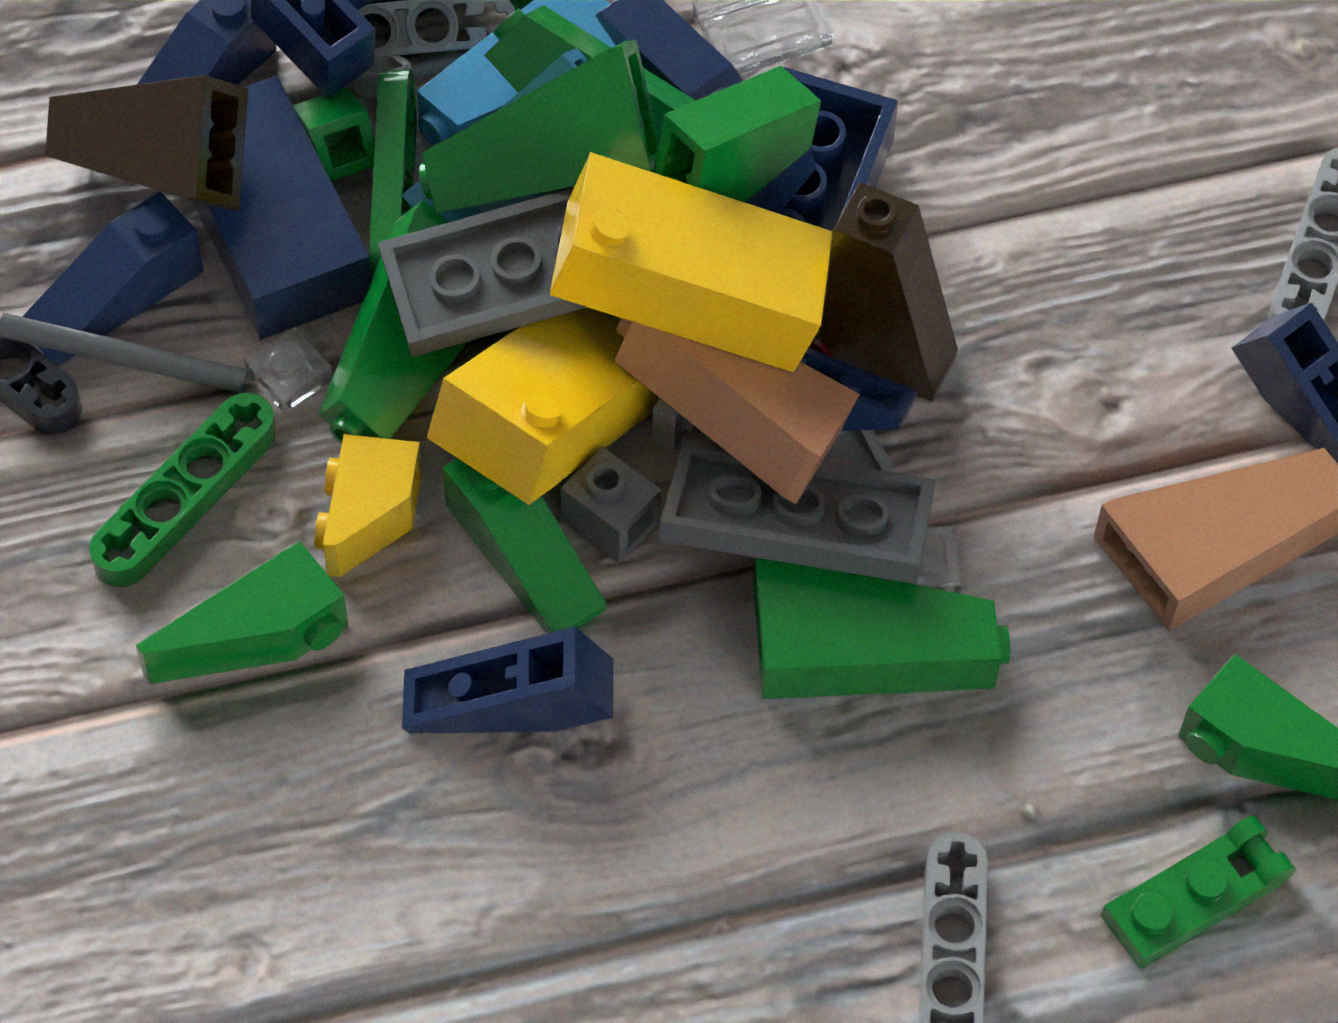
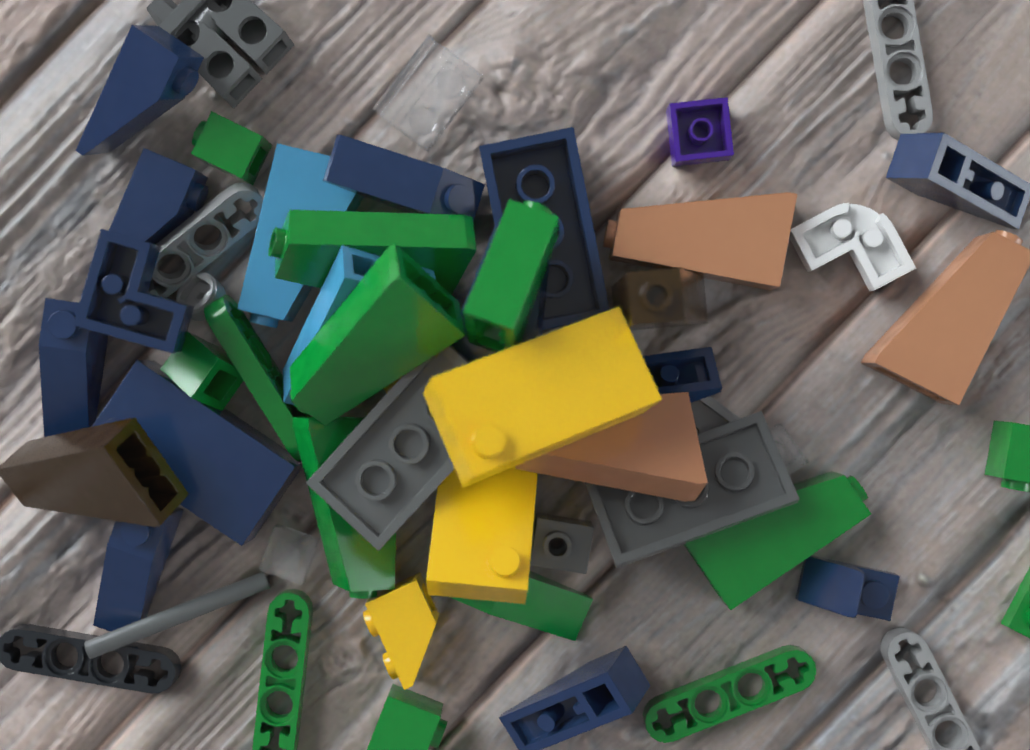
camera: 30 degrees left, 30 degrees up
none -> nougat slope [603,192,798,291]
none -> green beam [643,645,817,743]
none -> dark purple piece [666,97,734,167]
none -> white plate [789,202,916,292]
none -> dark blue slope [795,555,900,621]

